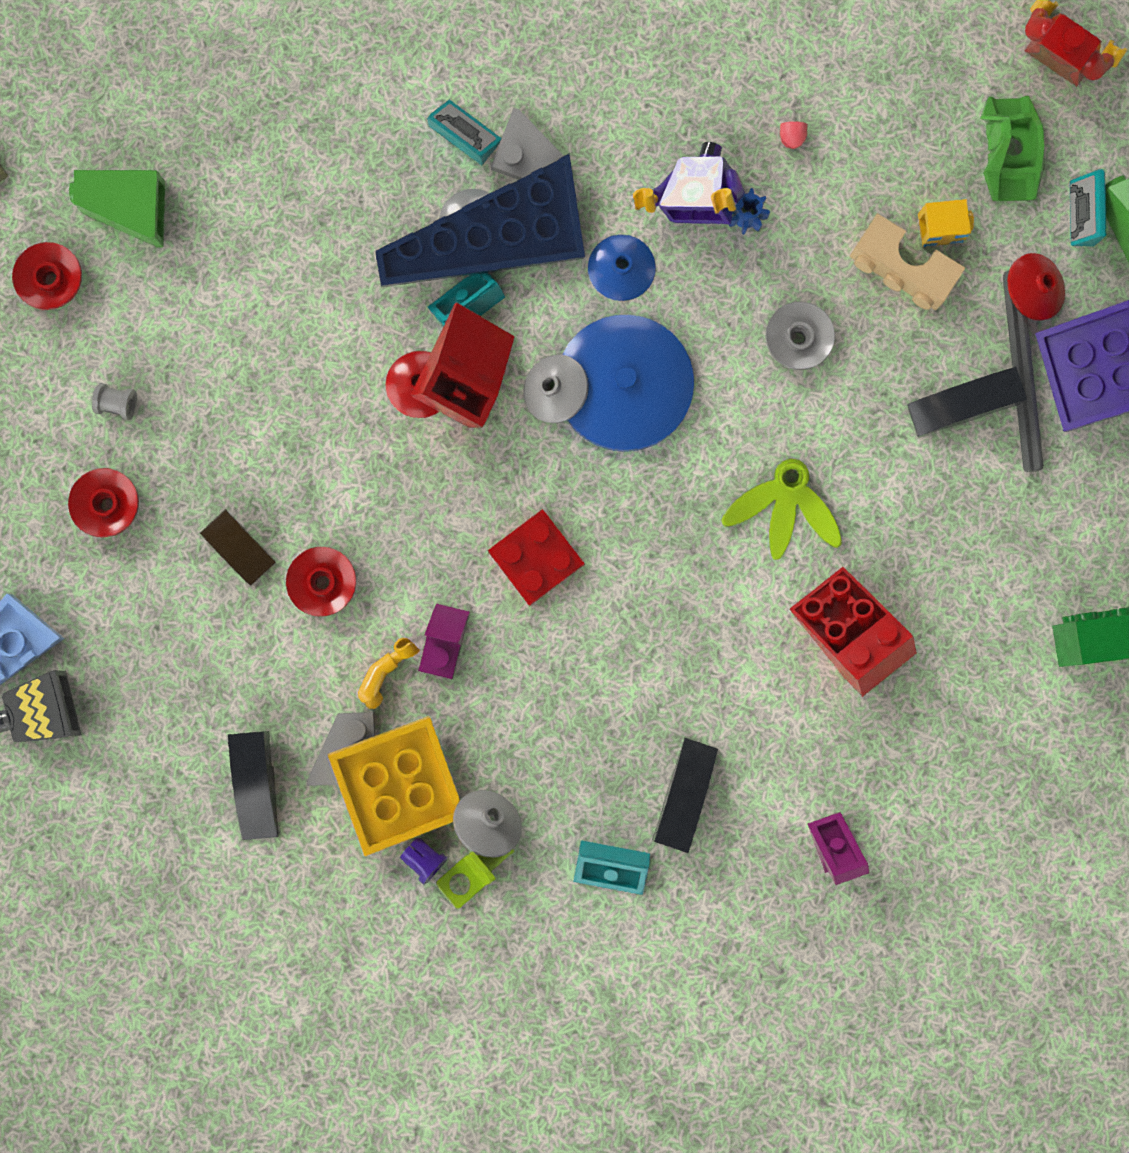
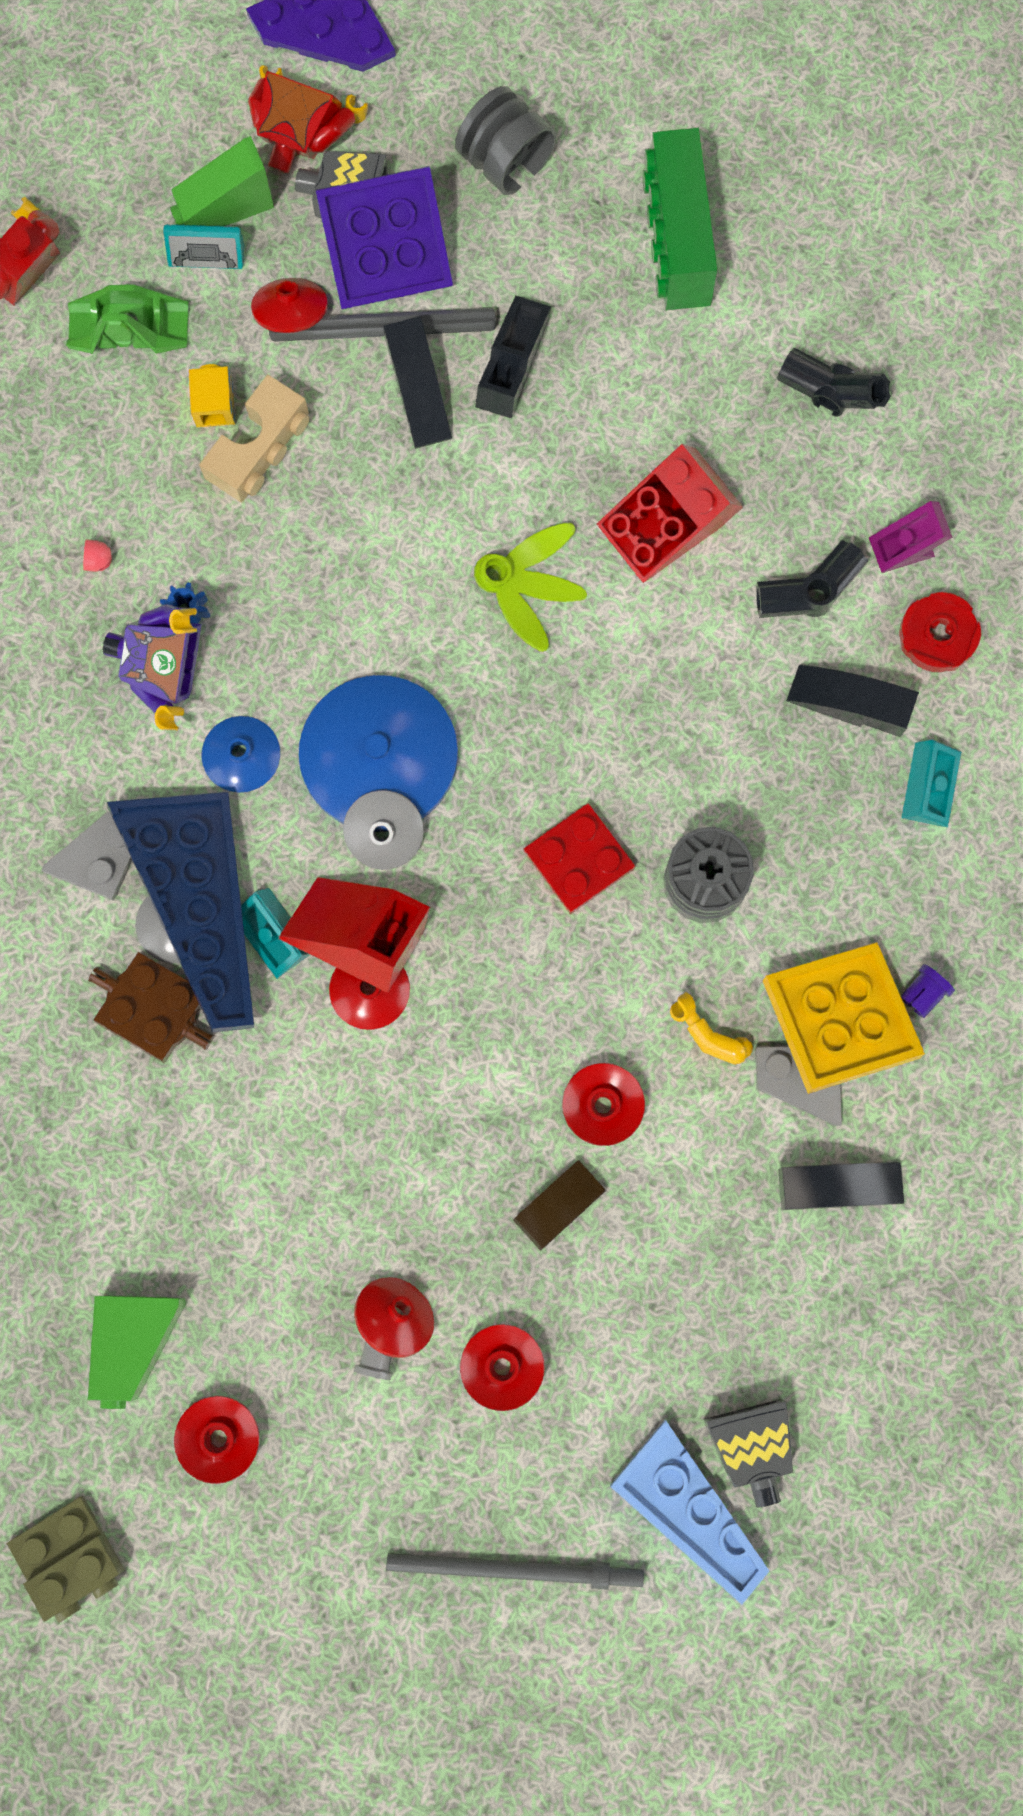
camera: 85 degrees left, 5 degrees down
magenta slope [418,604,470,679] -> none
slope [427,99,502,166] -> none
lime bracket [436,849,515,909] -> none
light grey dish [453,790,522,857] -> none
light grey dish [765,301,835,370] -> none
none -> reddish brown plate [88,952,215,1064]
none -> red dish [354,1277,434,1358]
none -> black slope [475,295,552,419]
none -> dark grey wheel [663,827,754,923]
none -> black piece [756,540,868,618]
none -> black piece [777,348,891,417]
none -> red plate [899,592,981,673]

